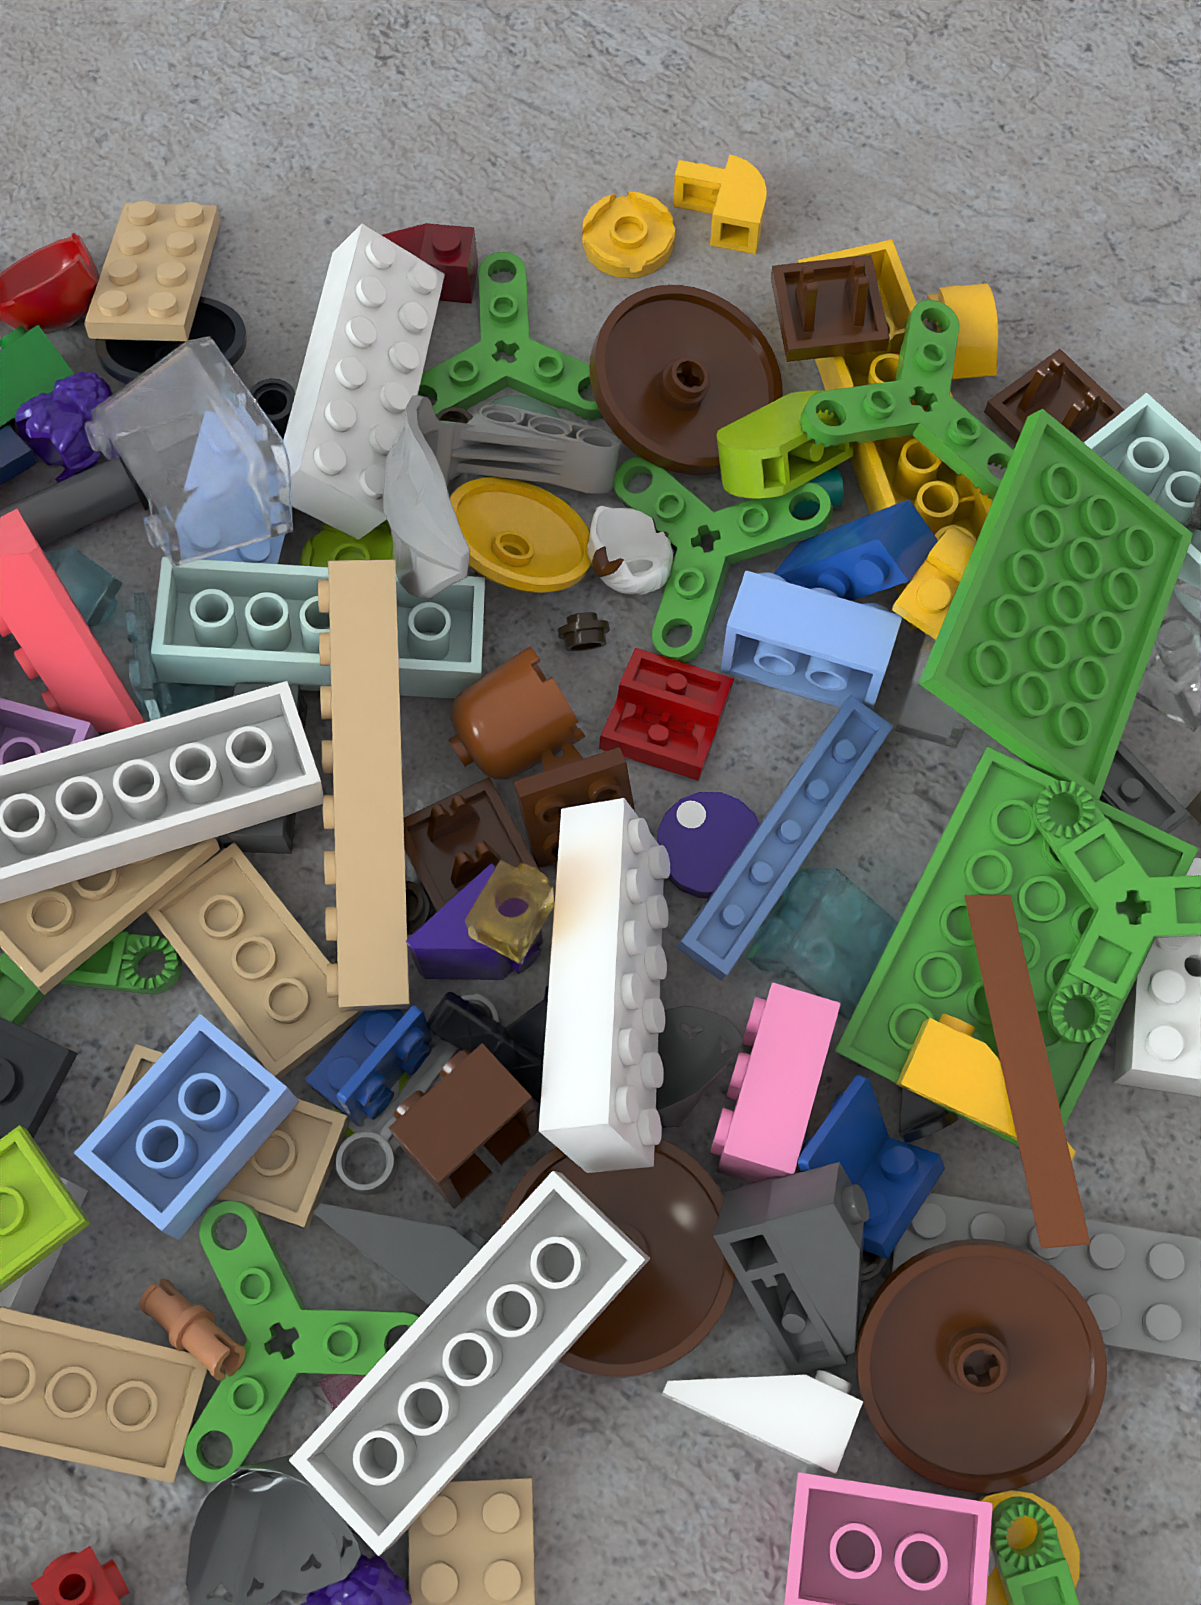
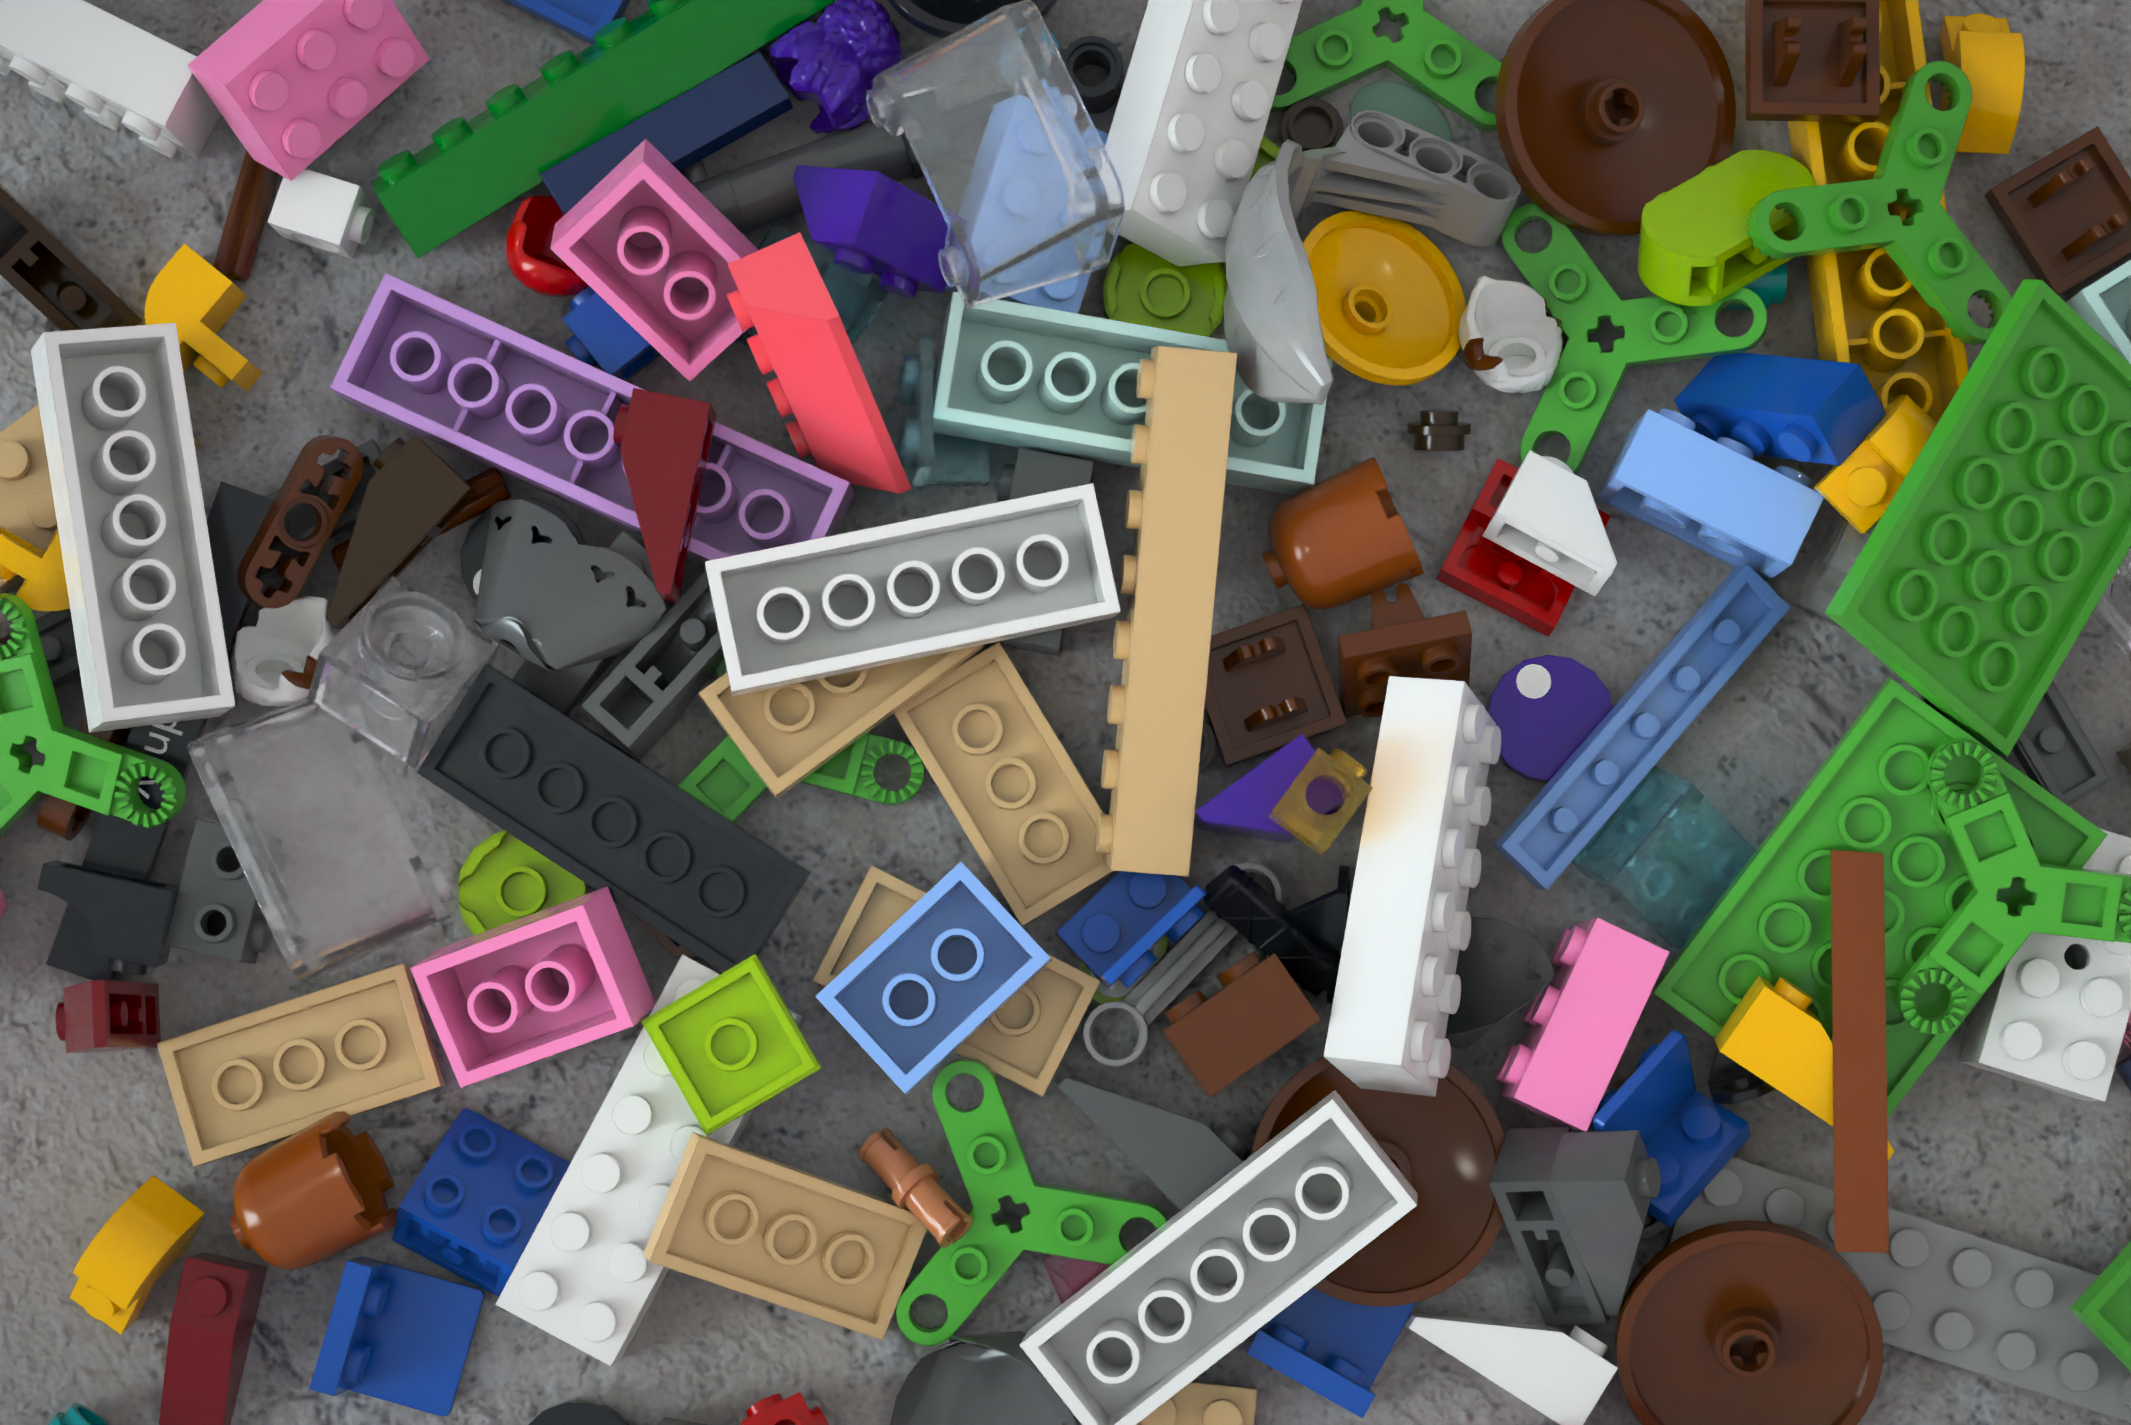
camera: 10 degrees right, 15 degrees up
none -> dark purple slope [793,165,968,298]
none -> blue bracket [1243,1287,1416,1418]
none -> white slope [1482,450,1617,596]

